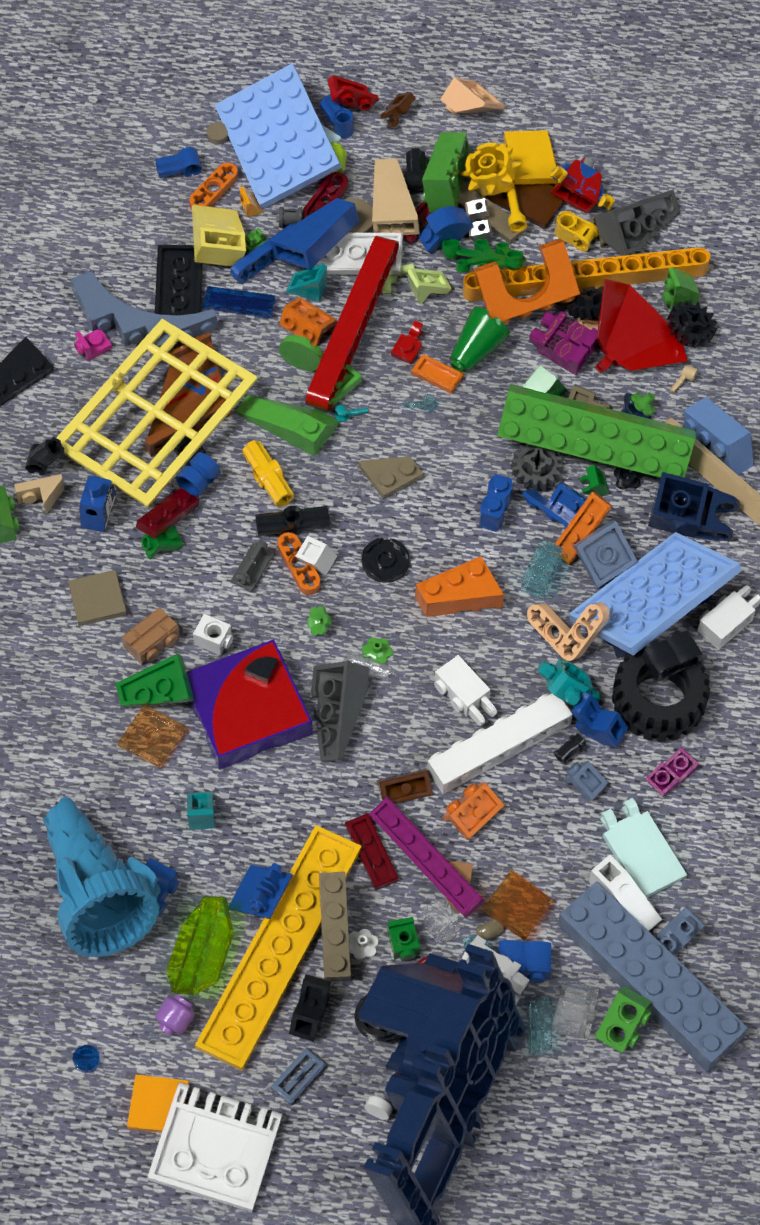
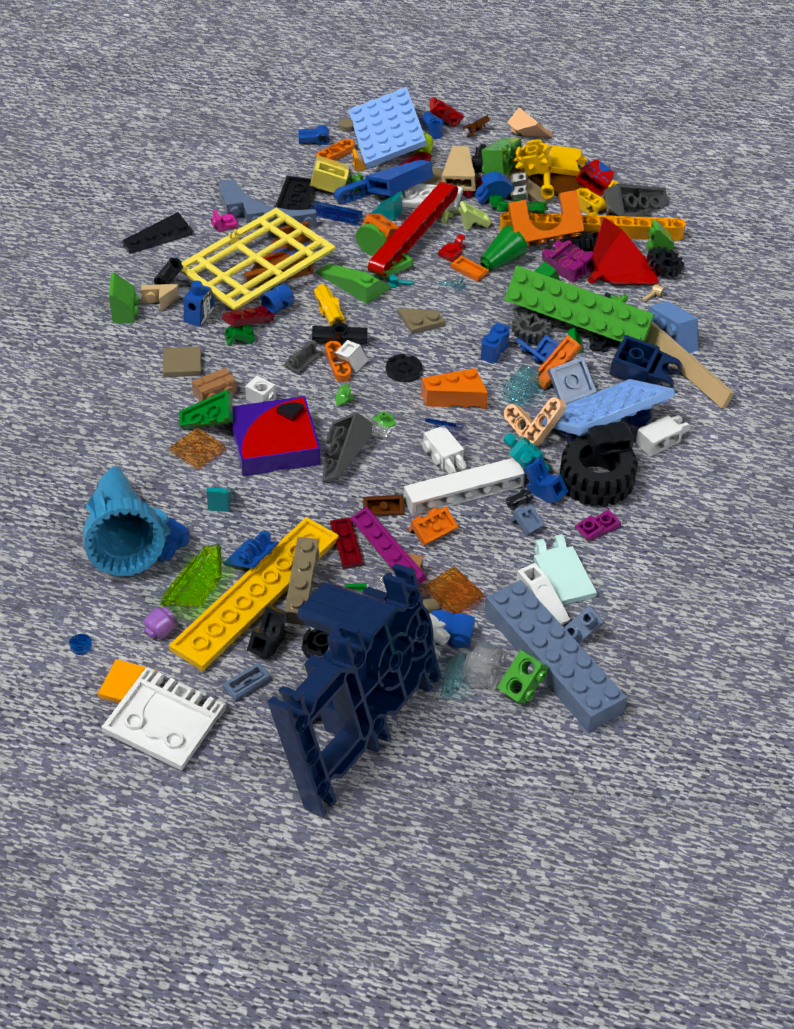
camera: 10 degrees right, 15 degrees down
none -> clear blue piece [425,418,464,427]

